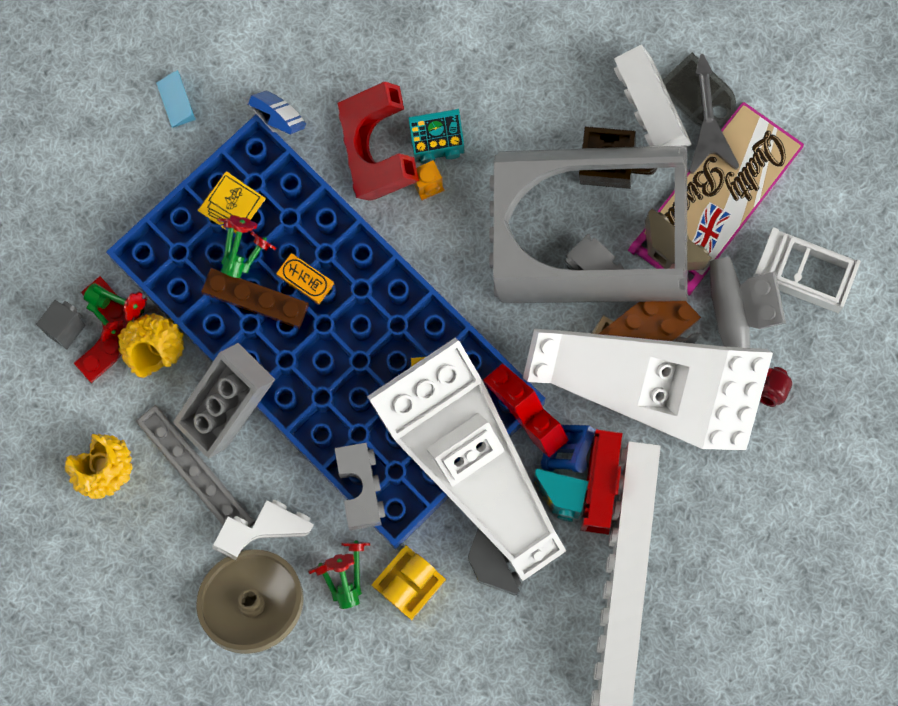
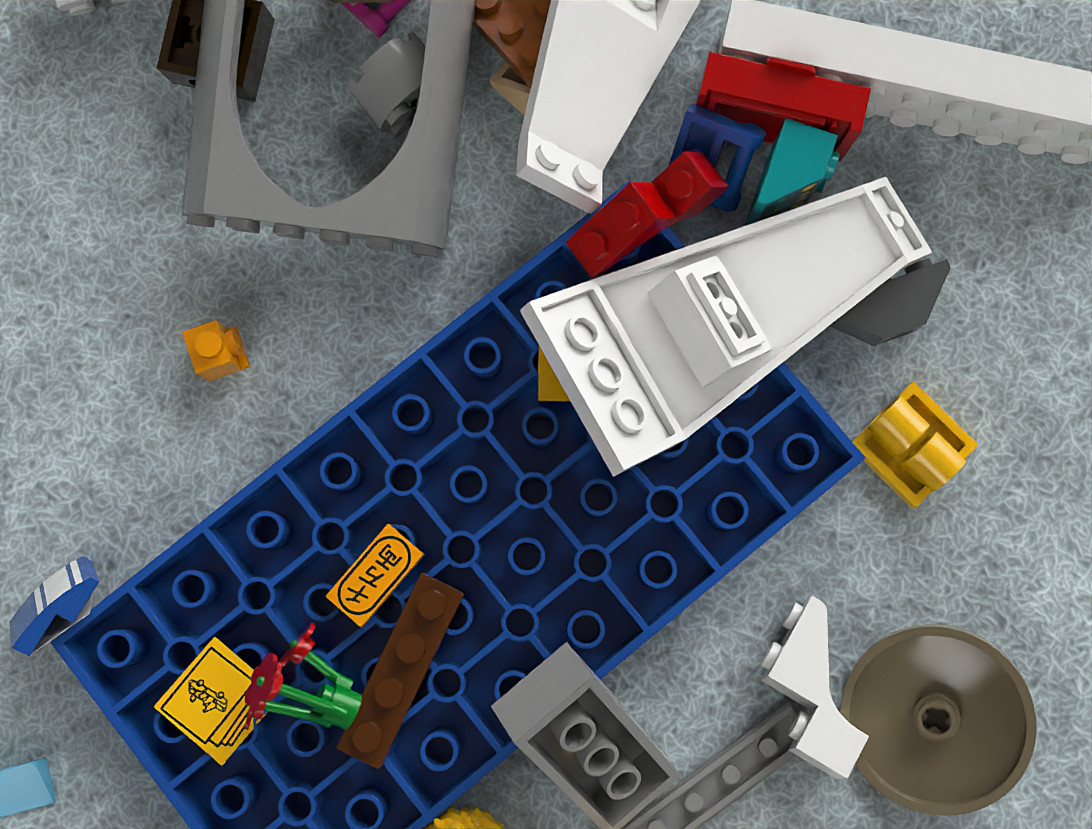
camera: 85 degrees left, 5 degrees up
plant [308,540,370,609] -> none
light grey arch [335,443,385,531] -> none
red arch [337,81,419,201] -> none
slope [408,109,465,164] -> none

